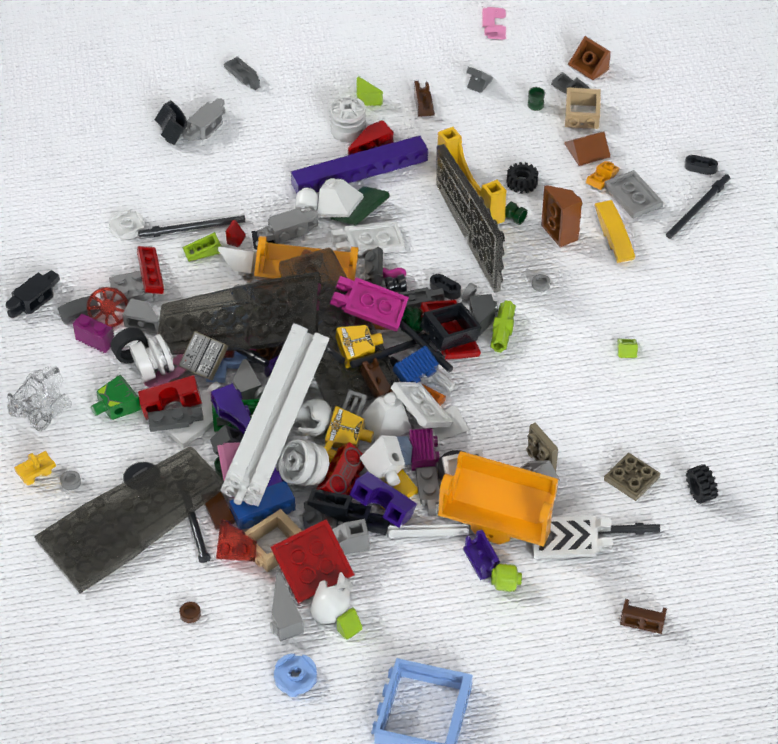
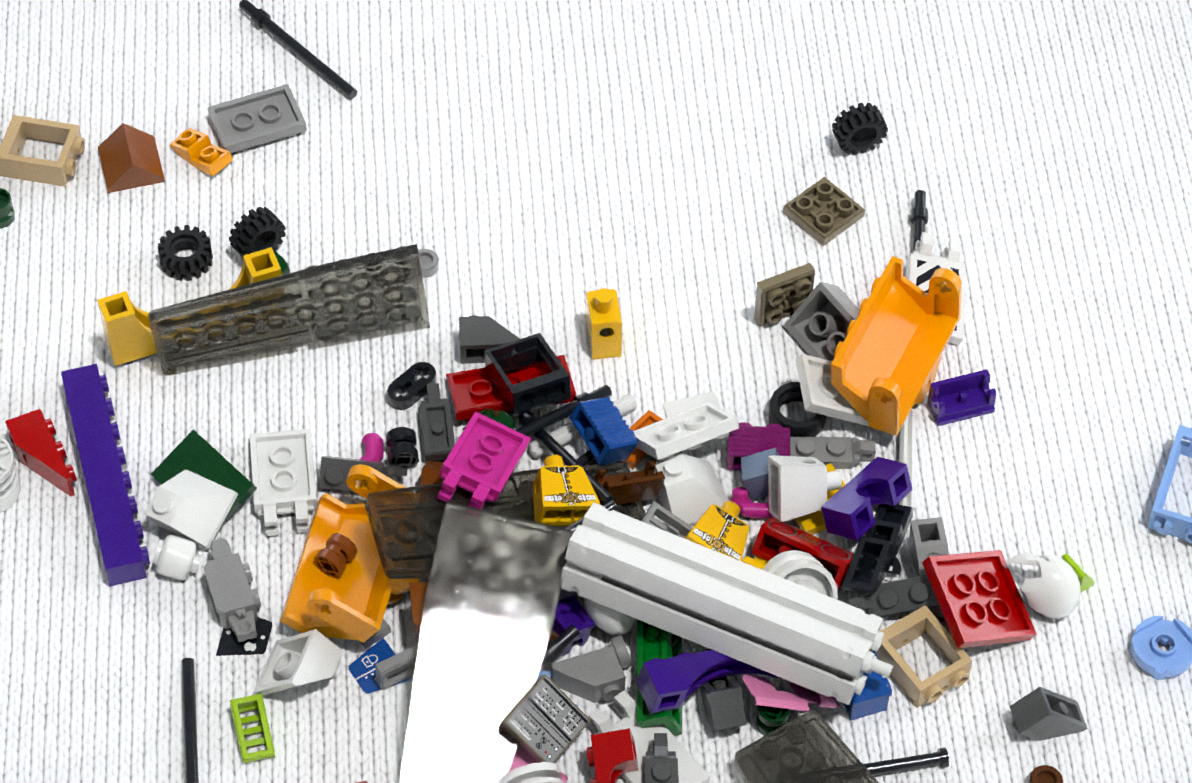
camera: 85 degrees left, 5 degrees up
reddish brown tile [201,490,235,530] -> none
clear red wing [216,519,257,562] -> none
red slope [226,220,246,247] -> none
light grey slope [270,572,304,641] -> none
light grey tile [462,283,477,302] -> none
lime piece [490,300,516,352] -> none
lime head [491,564,522,592] -> none
dark orange slope [541,185,583,247] -> none
yellow slope [594,200,636,263] -> none
lime slope [617,338,638,358] -> none
reddish brown hinge [620,599,667,634] -> none
black beam [685,155,718,175] -> none
none -> black tyre [229,207,286,258]
none -> yellow torso [585,288,622,360]
none -> dark grey slope [1010,687,1088,741]

